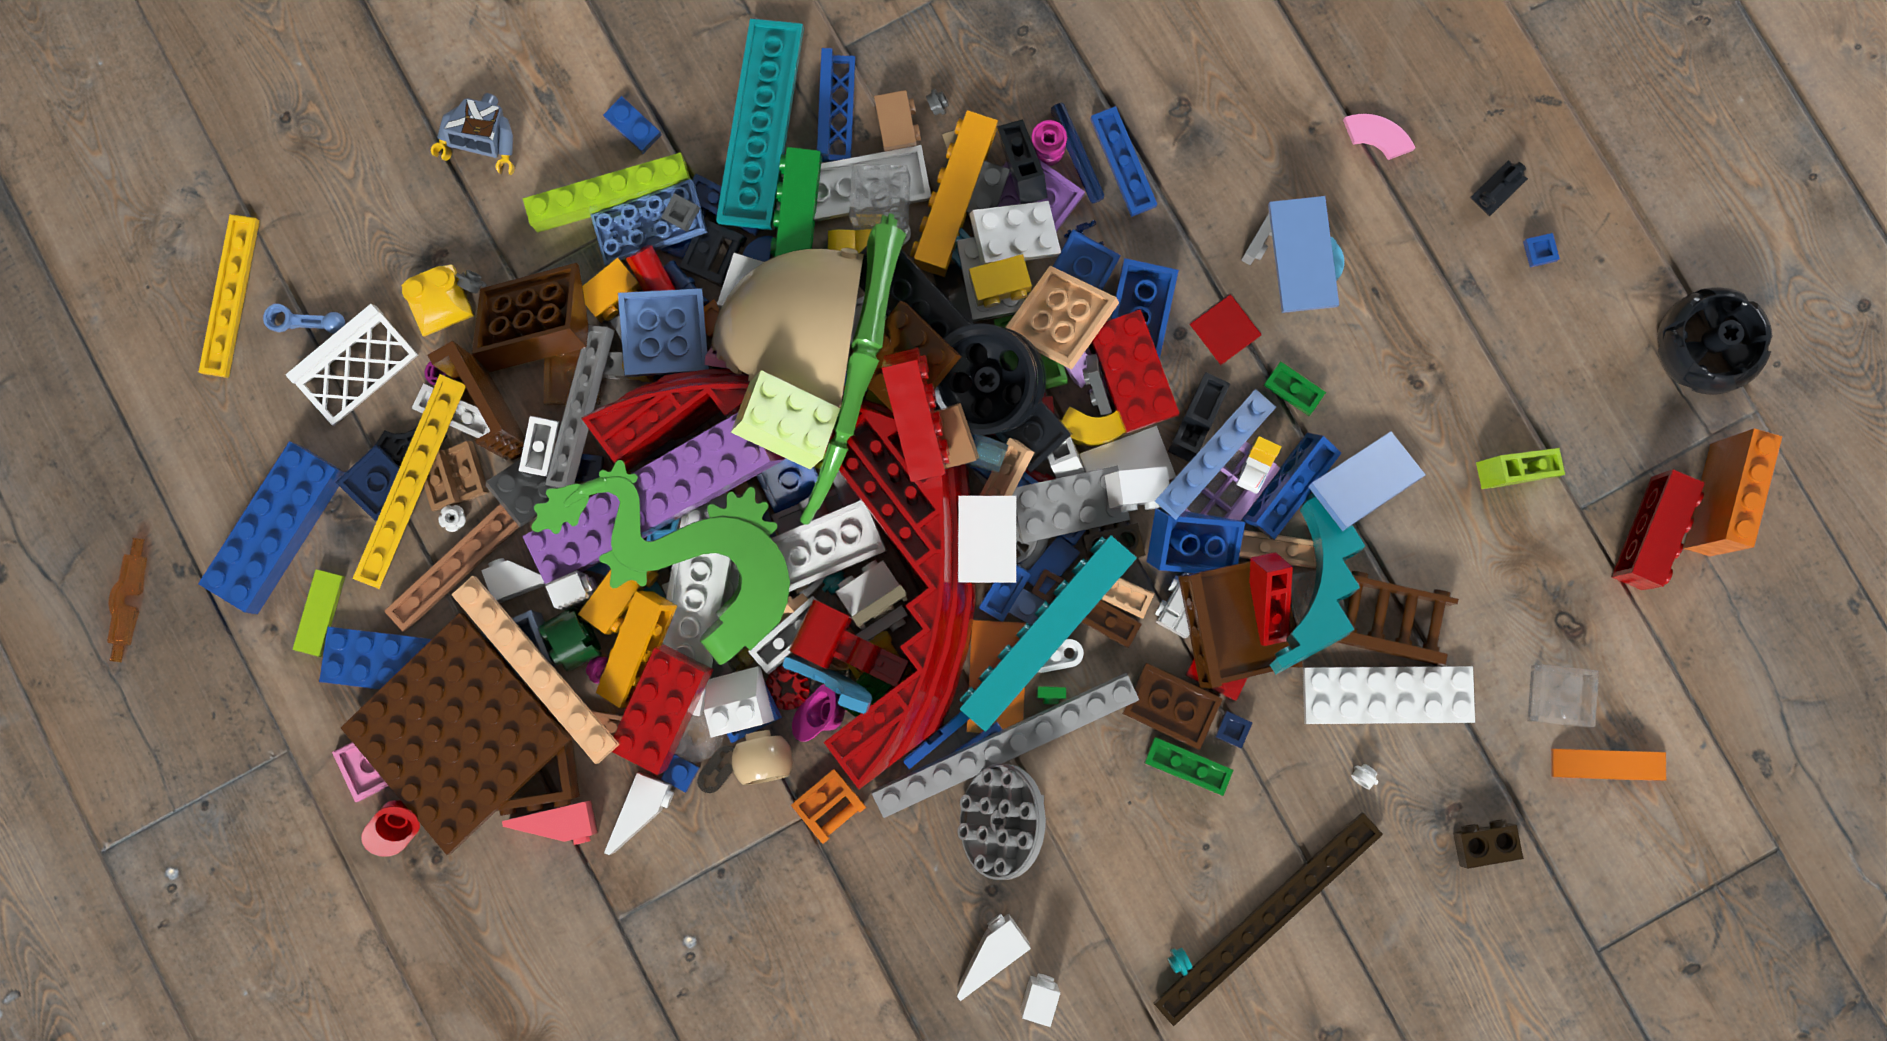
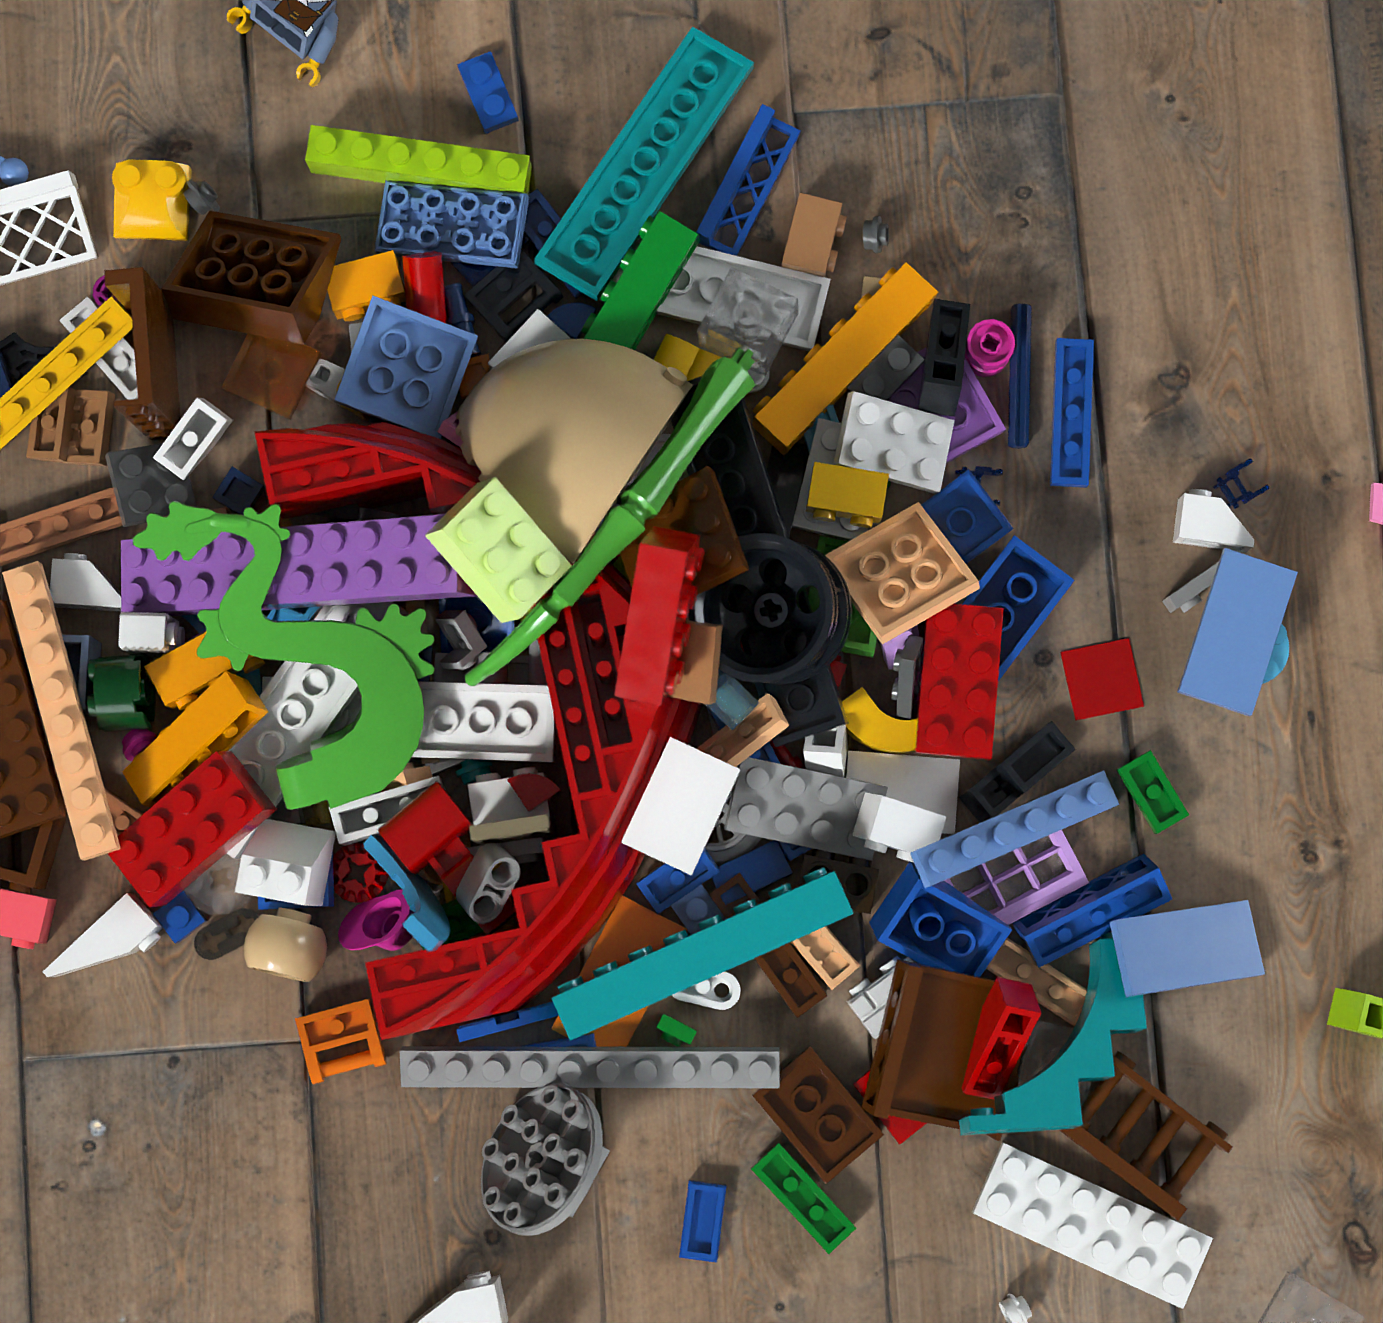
camera: 20 degrees right, 0 degrees up
white plate [438,505,466,532] -> none
light grey plate [545,325,615,488] -> none
dark grey plate [661,193,700,232] -> none
dark blue plate [1214,711,1253,749] -> none
leg [1236,436,1282,494] -> none
none -> light grey bracket [435,610,487,670]
none -> light grey beam [456,843,520,924]
none -> red tile [507,773,561,812]
none -> blue tile [679,1180,726,1262]
none -> white slope [1173,489,1254,553]
none -> clear blue piece [1213,458,1270,509]

